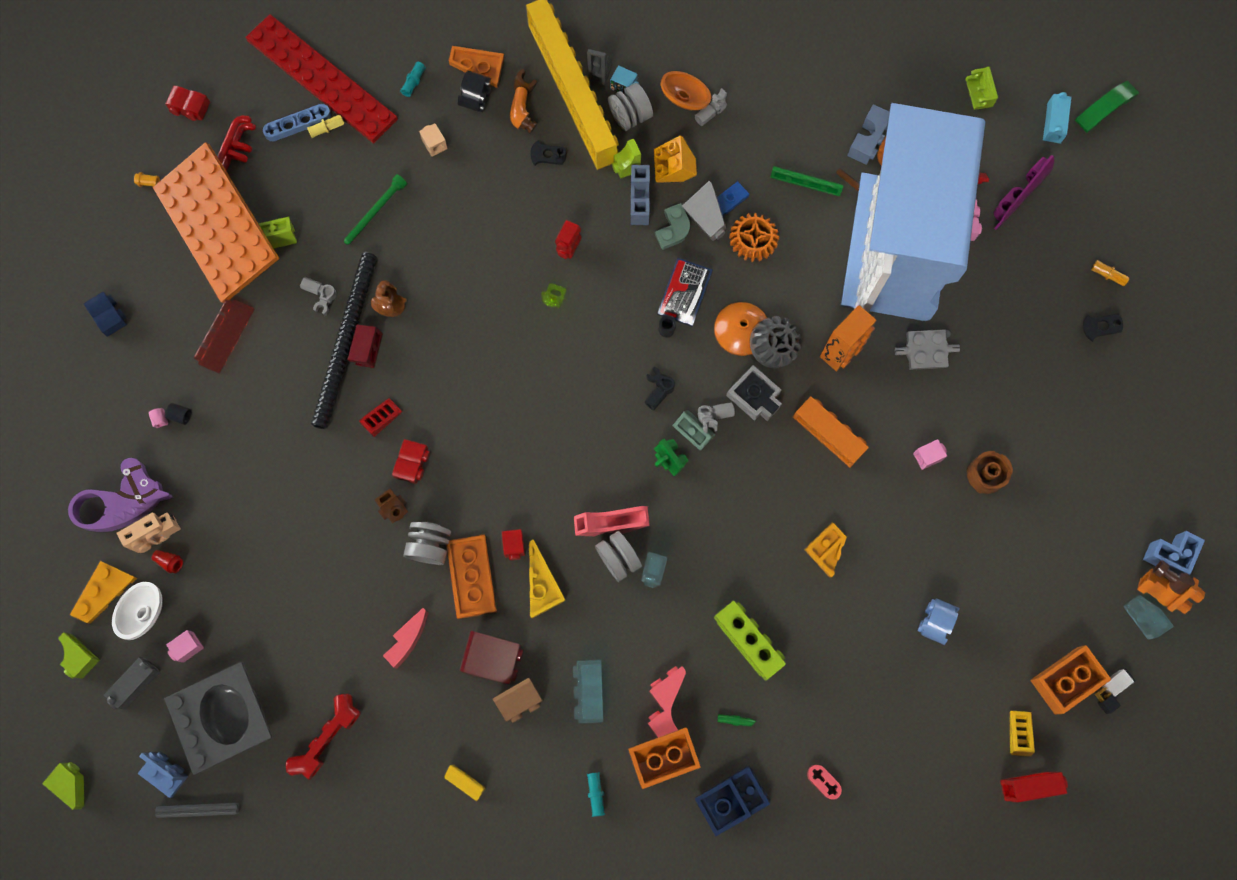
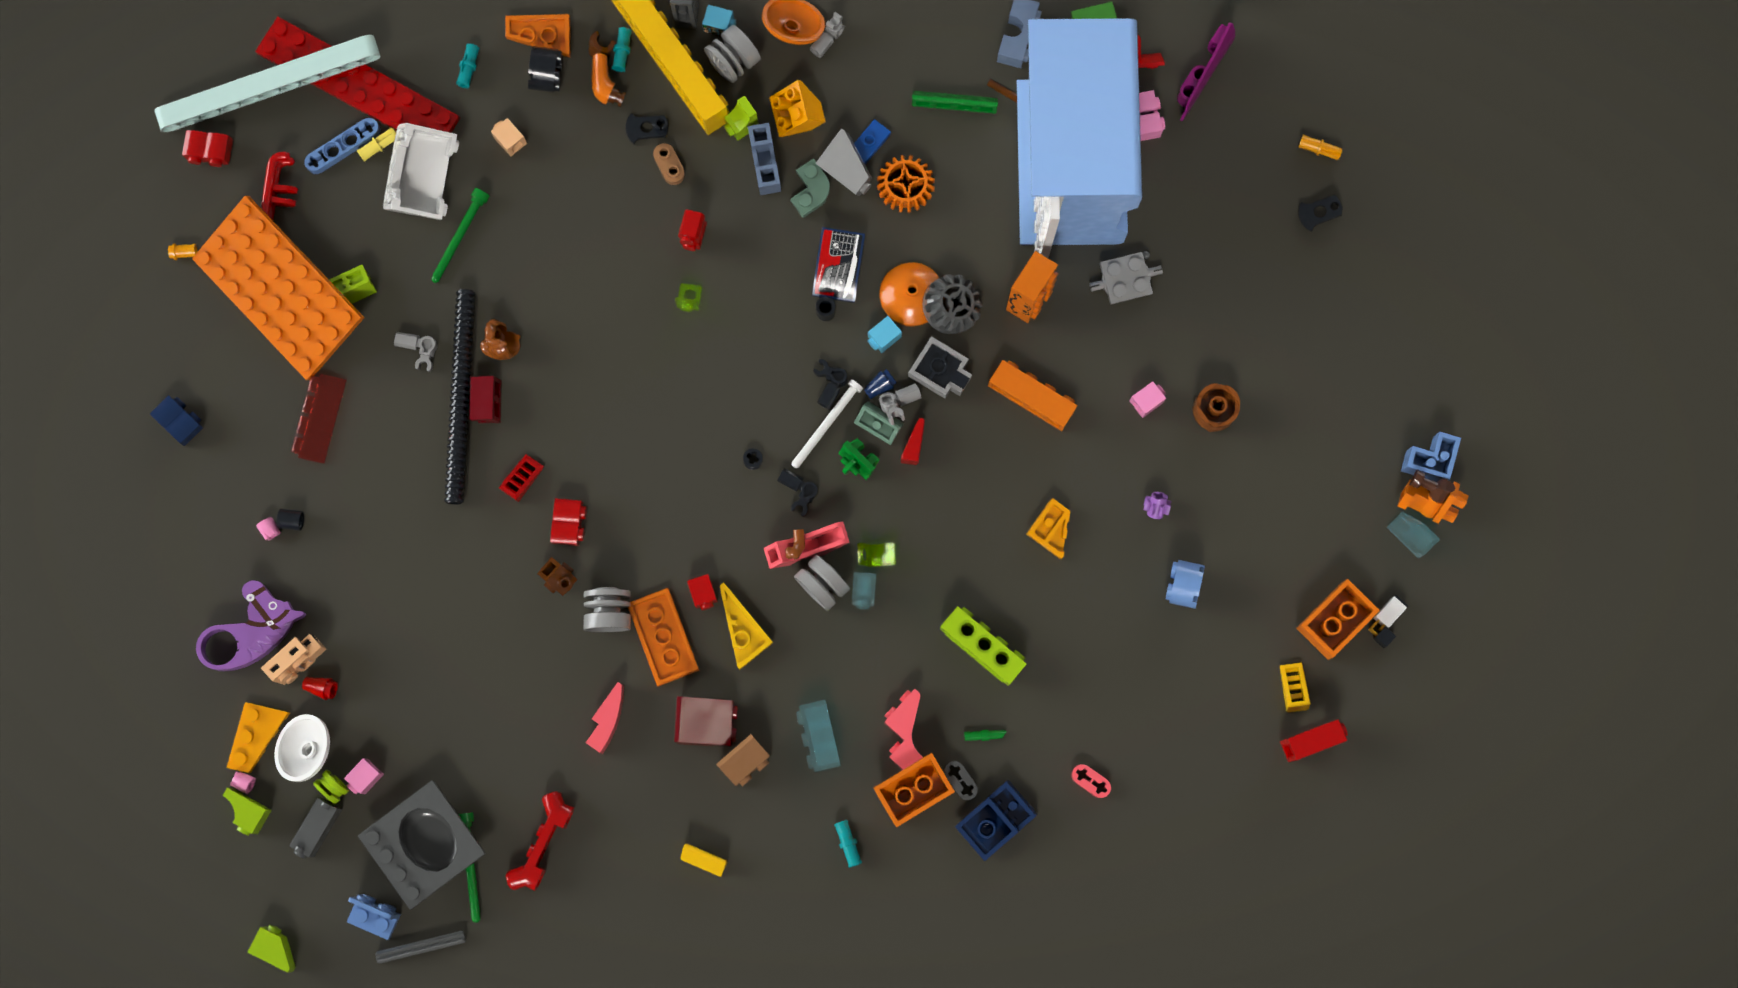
camera: 10 degrees left, 5 degrees up
none -> light aqua beam [154,35,381,132]
none -> bright pink hose [230,772,256,794]
none -> lime wheel [313,770,349,804]
none -> white windscreen [383,123,459,220]
none -> green piece [458,812,481,923]
none -> teal pin [612,27,632,72]
none -> medium nougat plate [653,143,685,185]
none -> black bush [743,448,763,470]
none -> black bar [777,468,818,517]
none -> dark orange arm [785,529,805,560]
none -> white bar [792,379,863,468]
none -> clear neon green bracket [857,543,896,567]
none -> dark blue cone [864,369,897,399]
none -> medium azure brick [867,316,902,353]
none -> red slope [901,418,925,465]
none -> dark grey beam [944,761,977,800]
none -> medium lavender gear [1143,492,1171,519]

